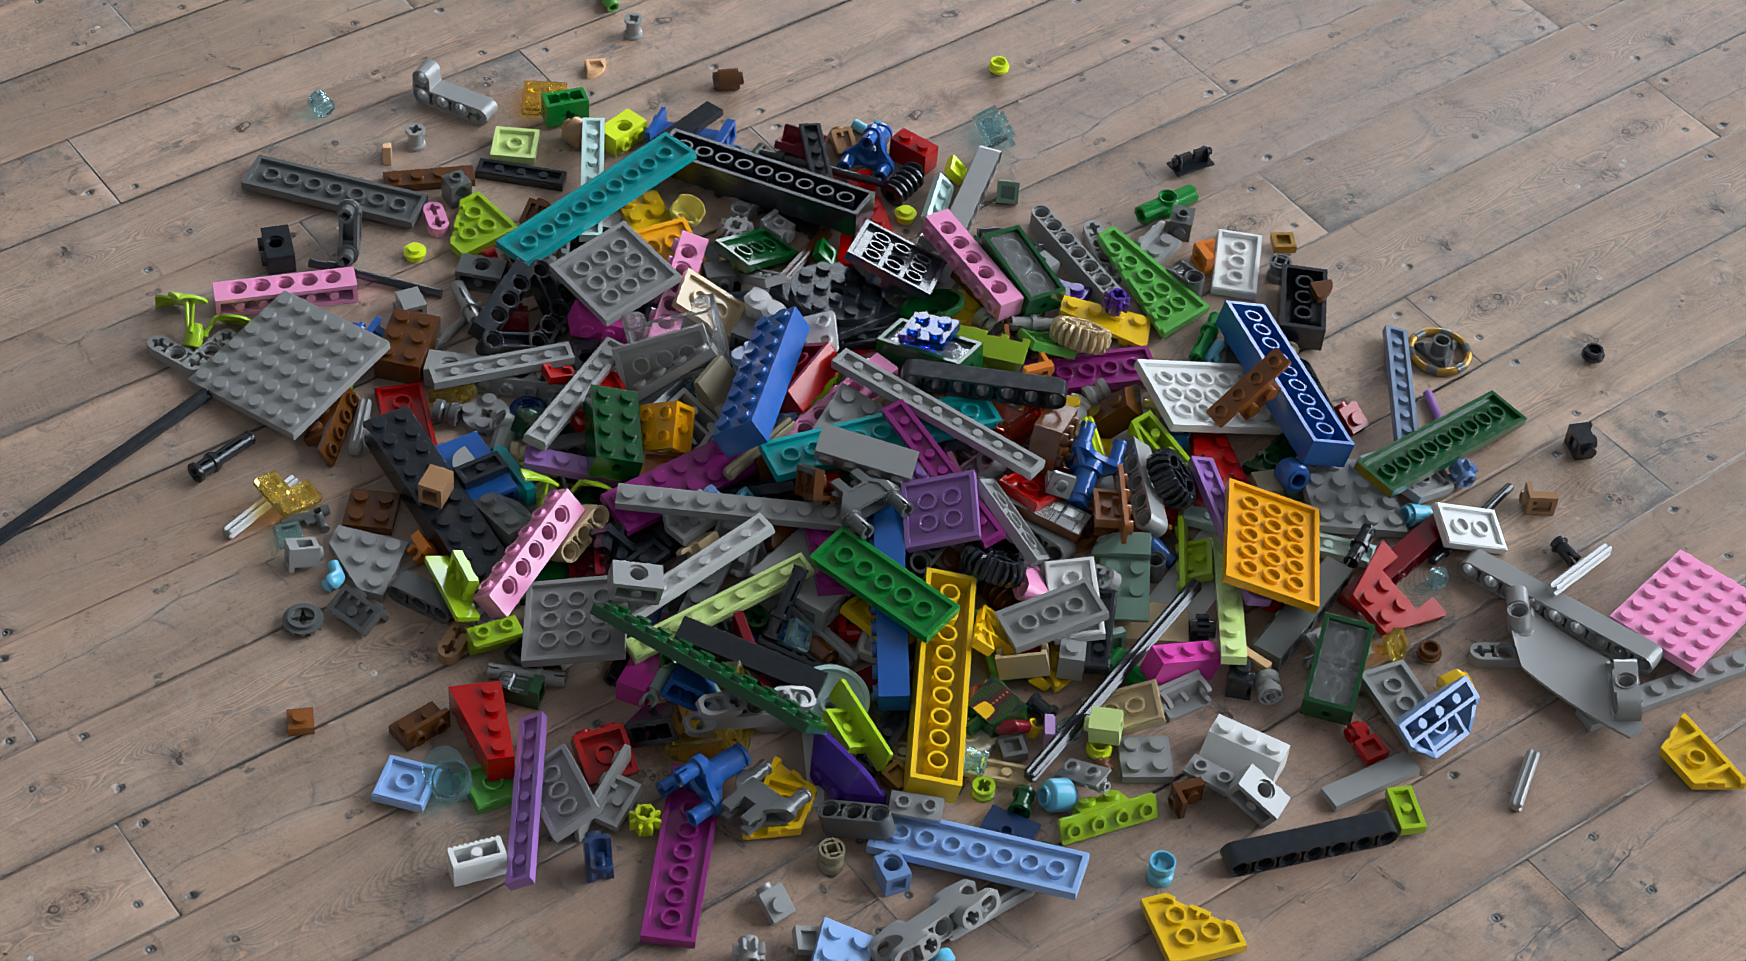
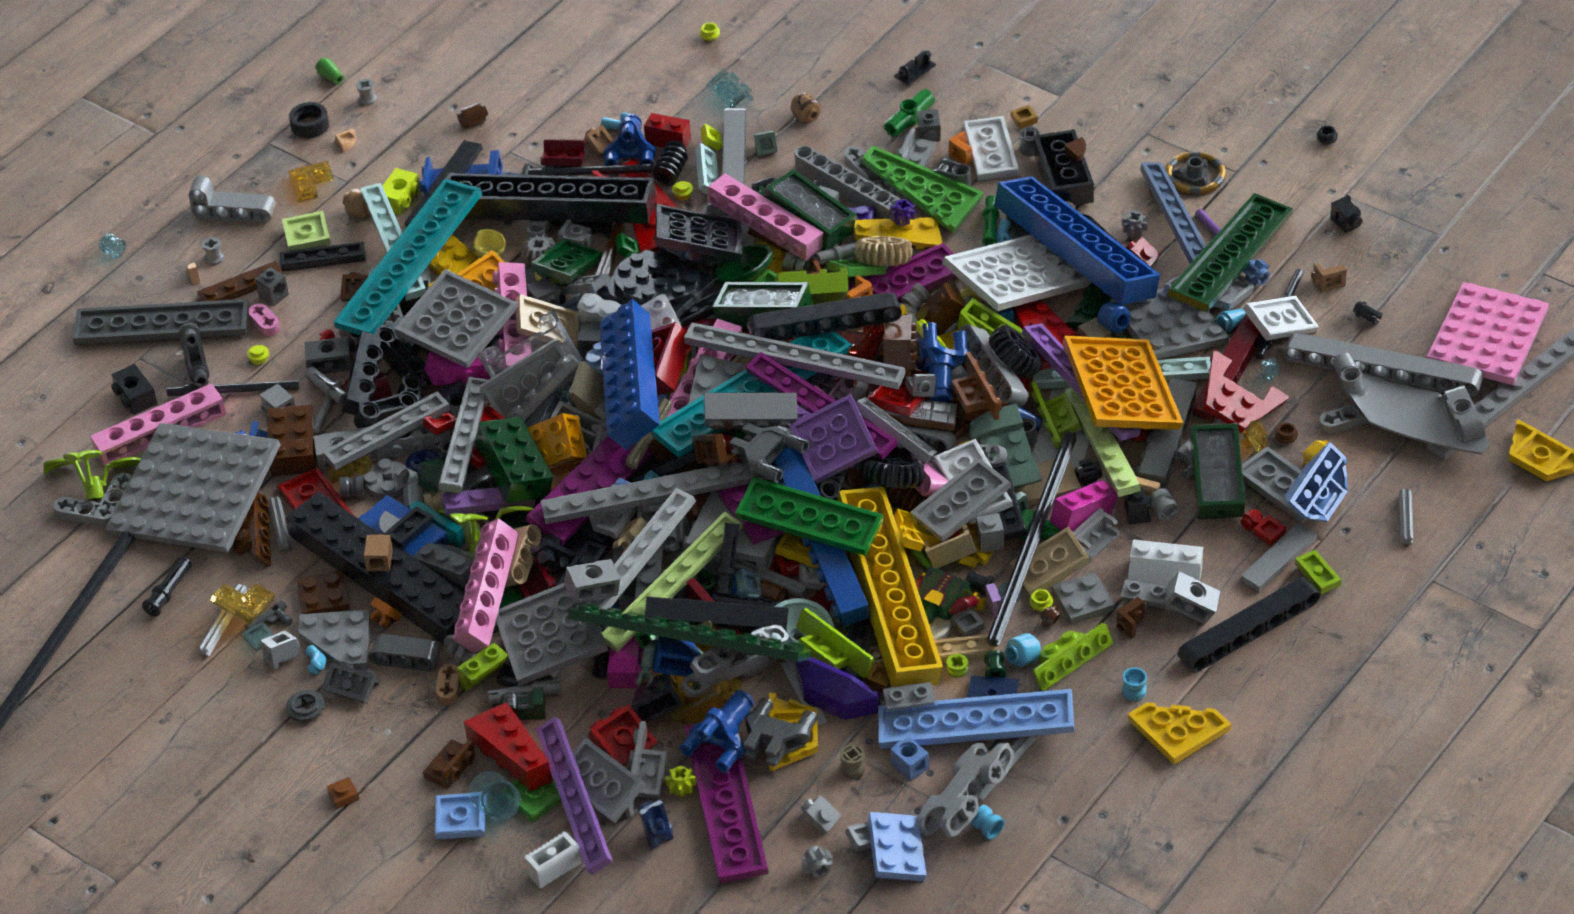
camera: 10 degrees left, 0 degrees up
lime bracket [424,550,480,622] -> none
lime plate [450,191,518,258] -> none
green brick [541,87,589,128] -> none
black tile [798,123,834,179] -> none
dark grey beam [817,800,896,840] -> none
clear blue plate [898,312,960,352] -> none
clear light blue wheel [963,745,990,776] -> none
light grey hinge [1055,758,1112,794] -> none
yellowish green brick [1084,706,1124,746] -> none
dark orange bracket [1206,348,1291,428] -> none
black pin [1343,523,1376,568] -> none
axle [1546,543,1612,596] -> none
none -> black tyre [289,102,329,139]
none -> medium nougat head [790,92,821,123]
none -> light grey gear [1121,211,1148,238]

